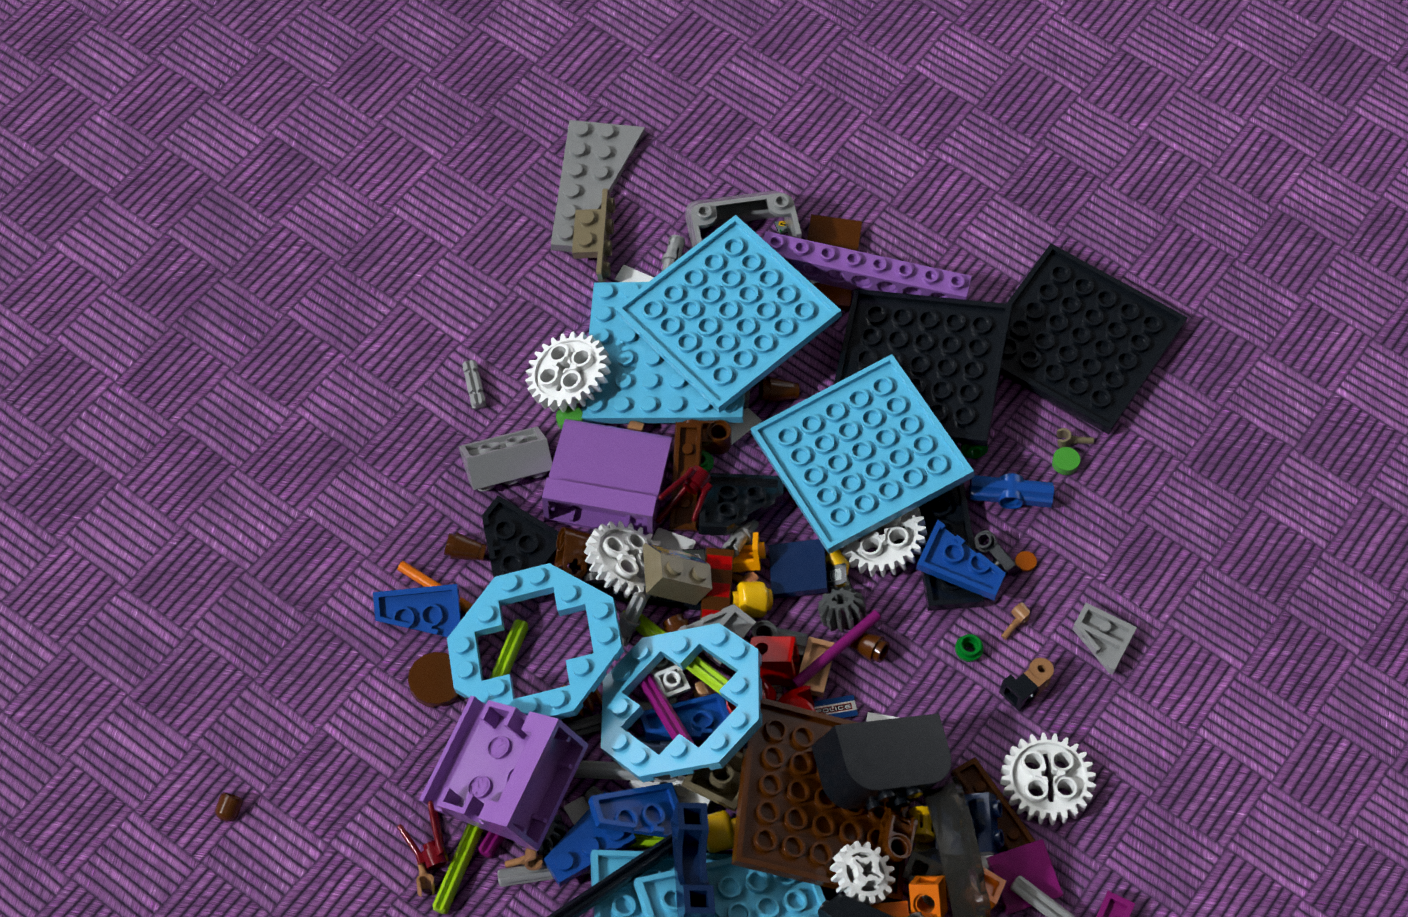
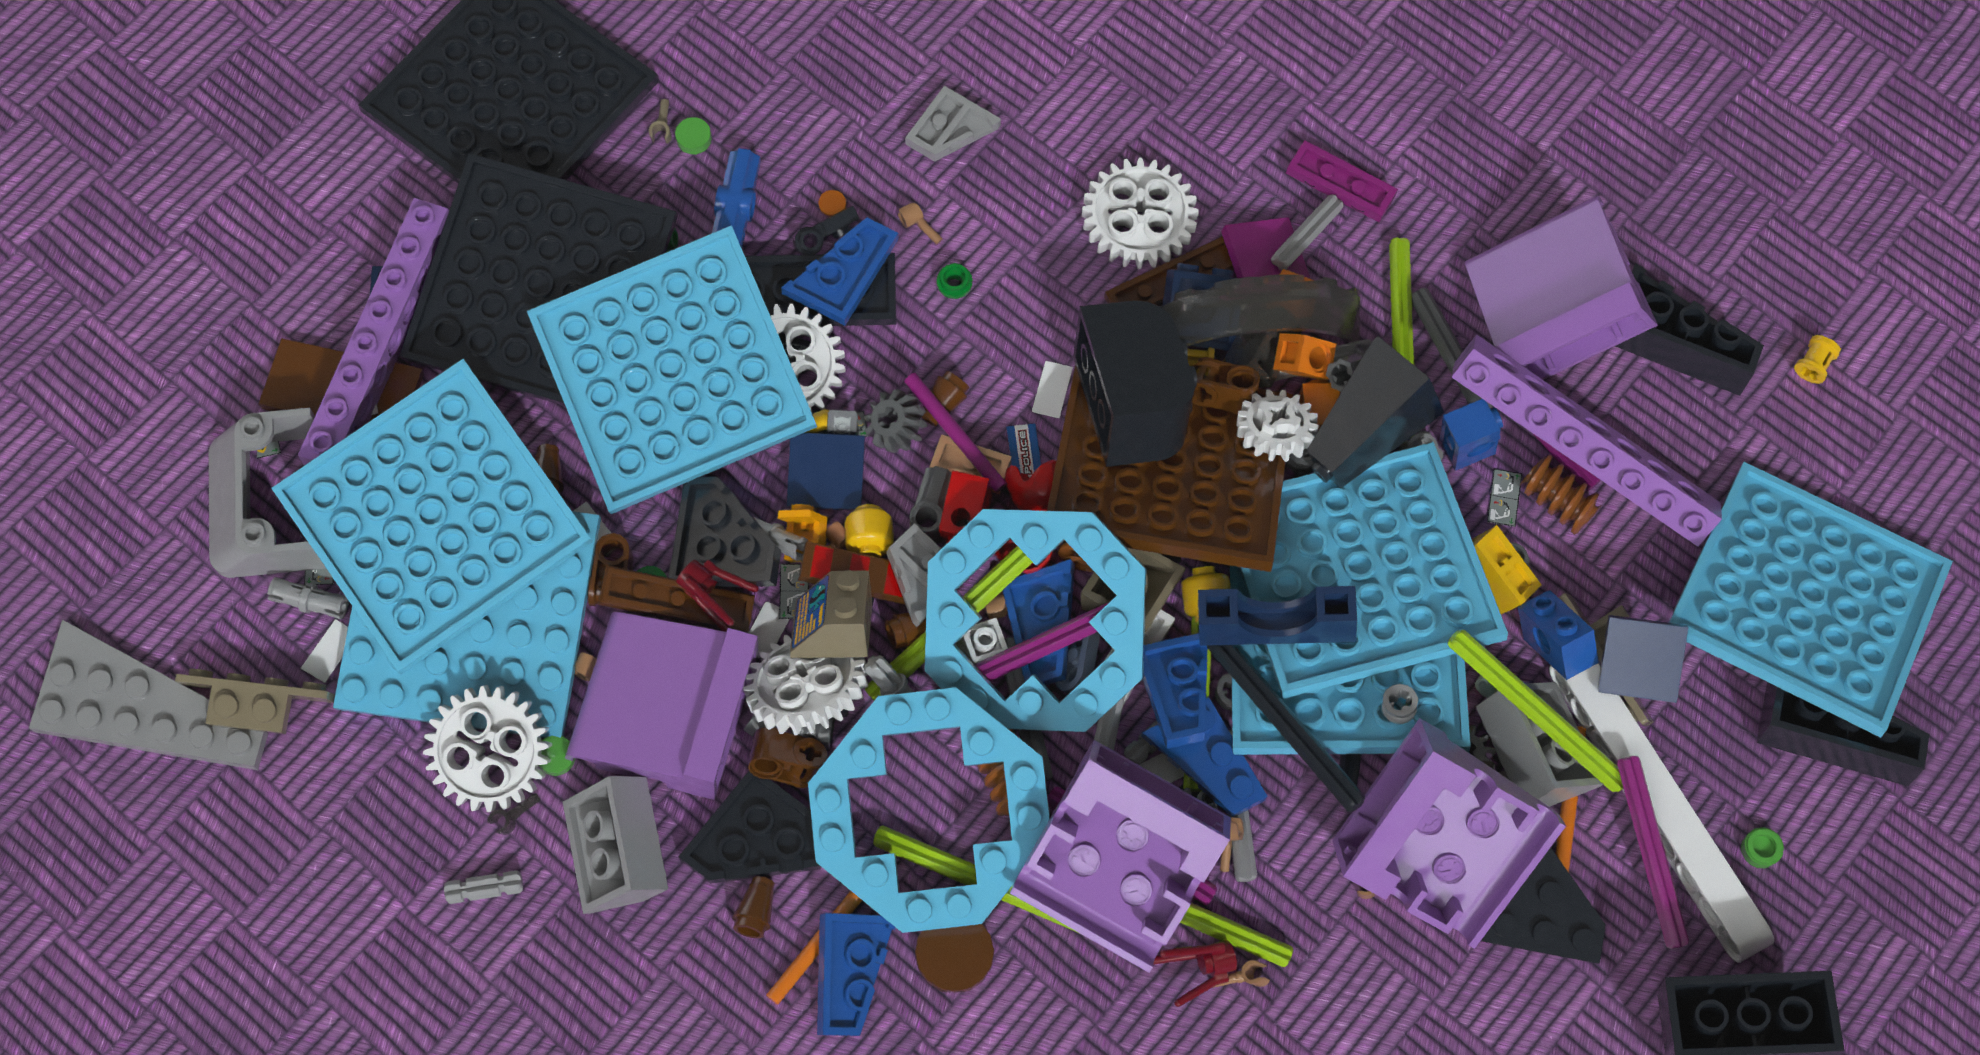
camera: 85 degrees left, 10 degrees up
leg [999,658,1054,711] -> none
none -> clear smoke hand [487,793,541,835]

